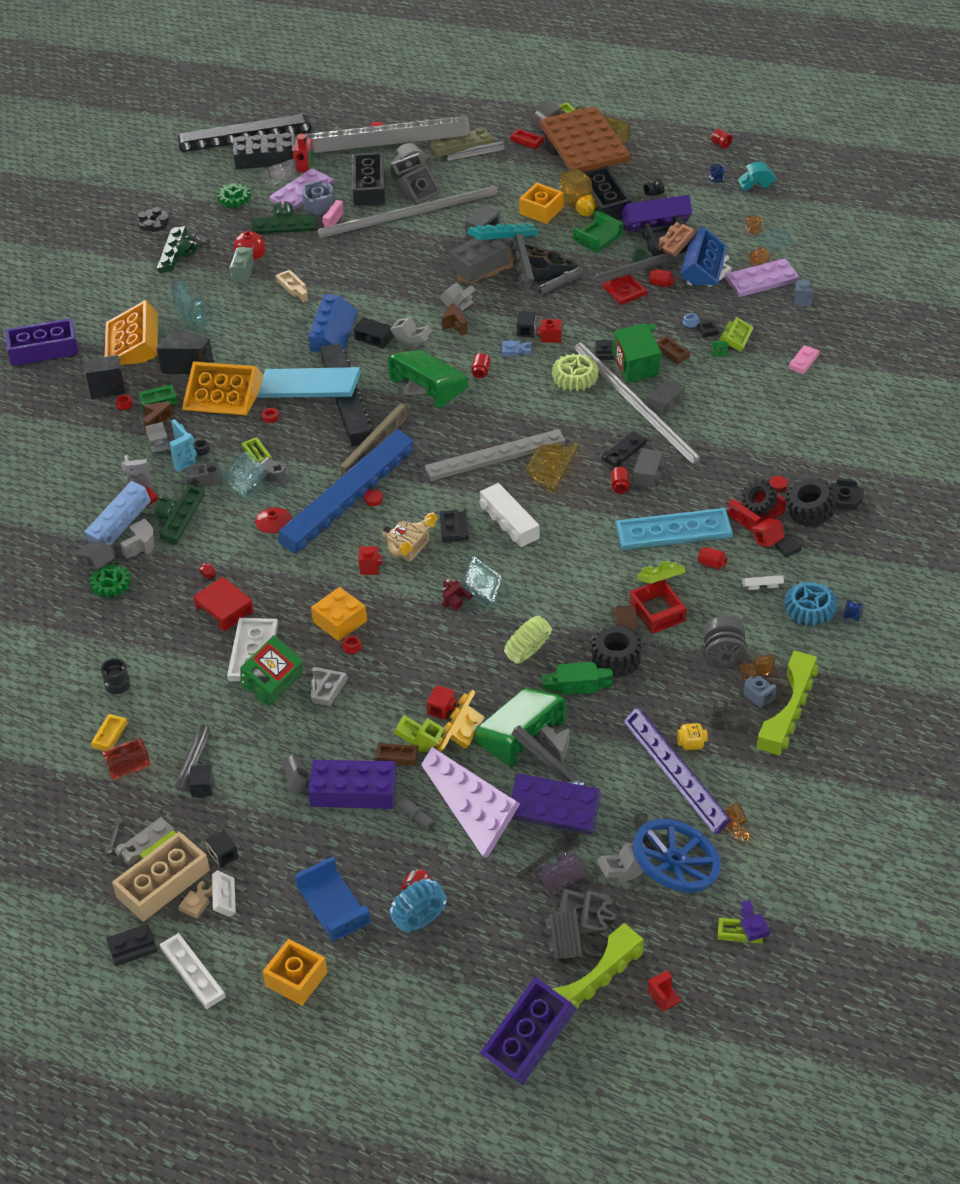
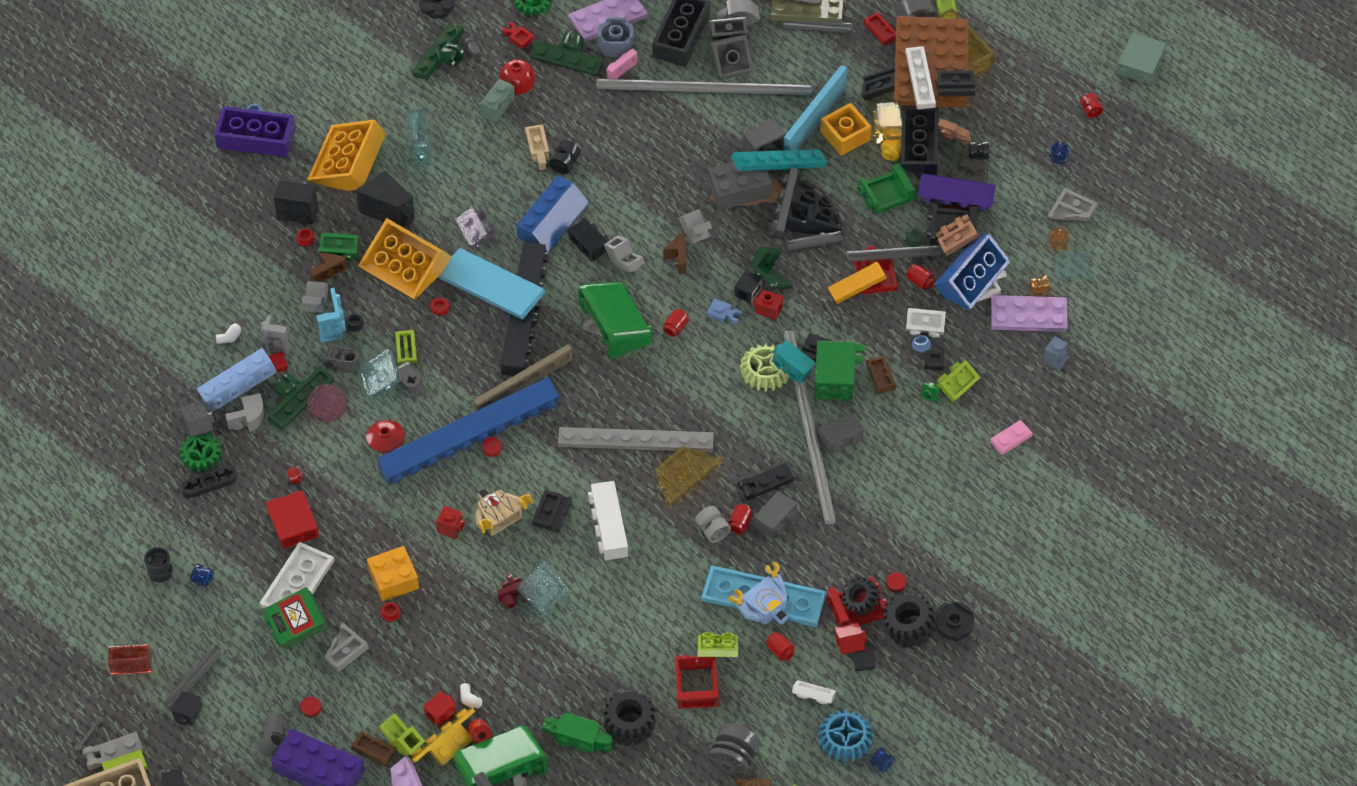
camera: 20 degrees right, 10 degrees up
yellow plate [91,714,128,752] -> none
yellowish green gear [504,616,552,664] -> none
reddish brown slope [611,605,637,631] -> none
teal brick [738,162,777,191] -> none
none -> black beam [182,466,237,498]
none -> clear blue wheel [190,563,214,588]
none -> white arm [216,324,241,344]
none -> red tile [300,697,321,718]
none -> clear pink tile [308,384,347,422]
none -> clear purple bracket [456,207,496,249]
none -> white arm [460,683,482,709]
none -> red brick [468,719,492,744]
none -> red plate [502,22,535,50]
none -> black wheel [548,140,581,175]
none -> light grey wheel [695,506,731,543]
none -> light blue torso [728,562,788,625]
none -> dark green bracket [749,247,793,289]
none -> teal brick [772,340,816,384]
none -> medium azure tile [784,65,847,150]
none -> light orange tile [828,262,886,304]
none -> black plate [862,67,895,100]
none -> white plate [905,46,936,109]
none -> white bracket [906,308,946,337]
none -> black plate [937,70,975,96]
none -> nougat plate [938,118,971,146]
none -> light grey wing [1048,188,1097,221]
none -> sand green brick [1116,32,1166,84]

